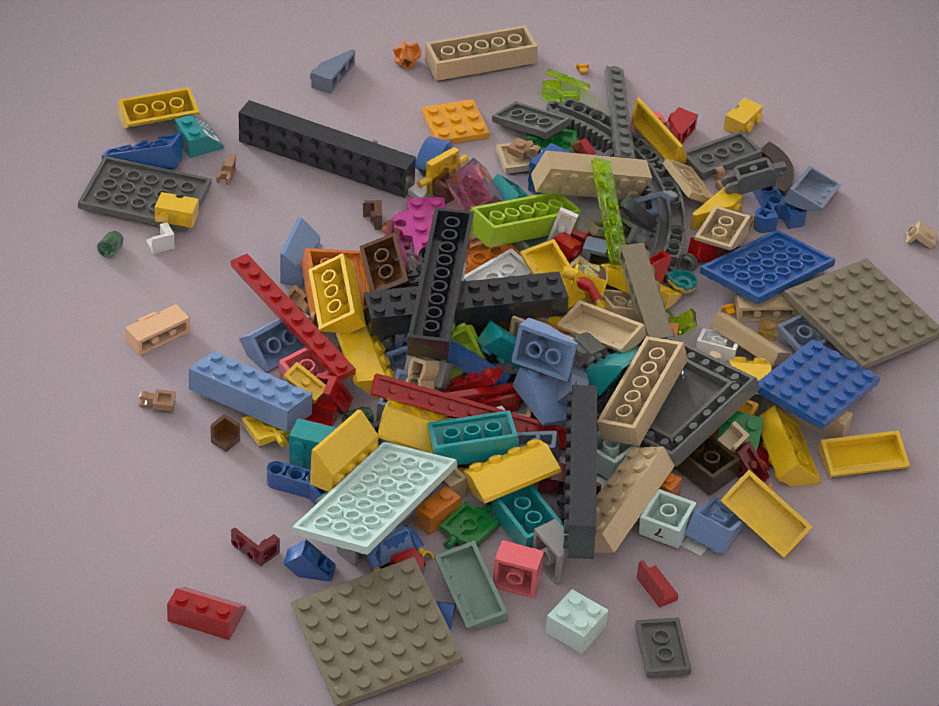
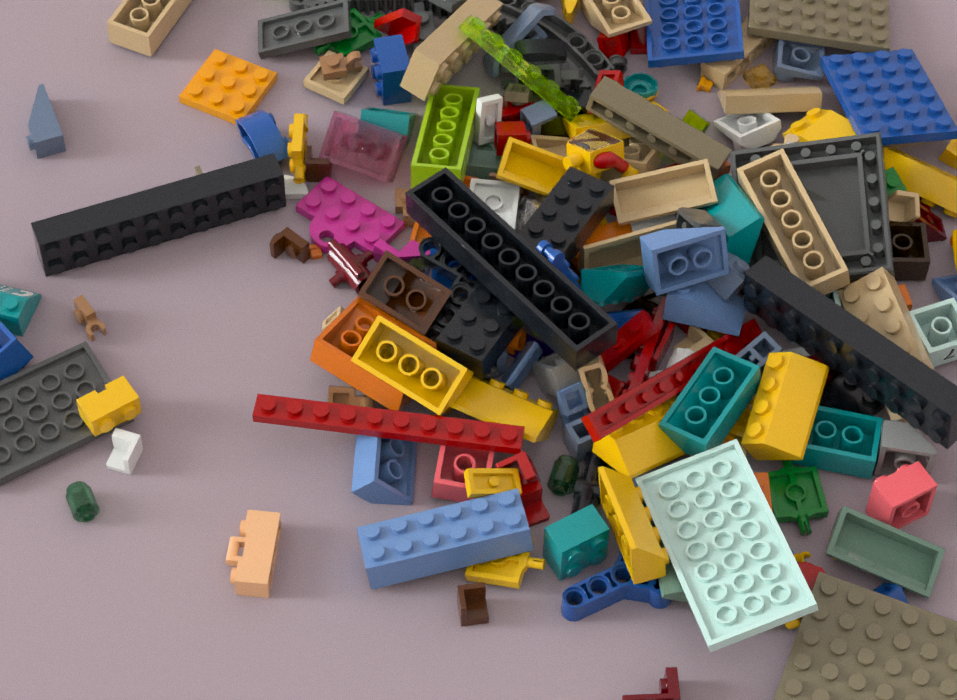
camera: 45 degrees left, 10 degrees up
medium nougat plate [139,389,176,412] -> none
medium blue slope [280,217,323,288] -> none
blue slope [283,539,336,582] -> none
orange piece [393,40,422,69] -> none
none -> blue plate [536,240,582,291]

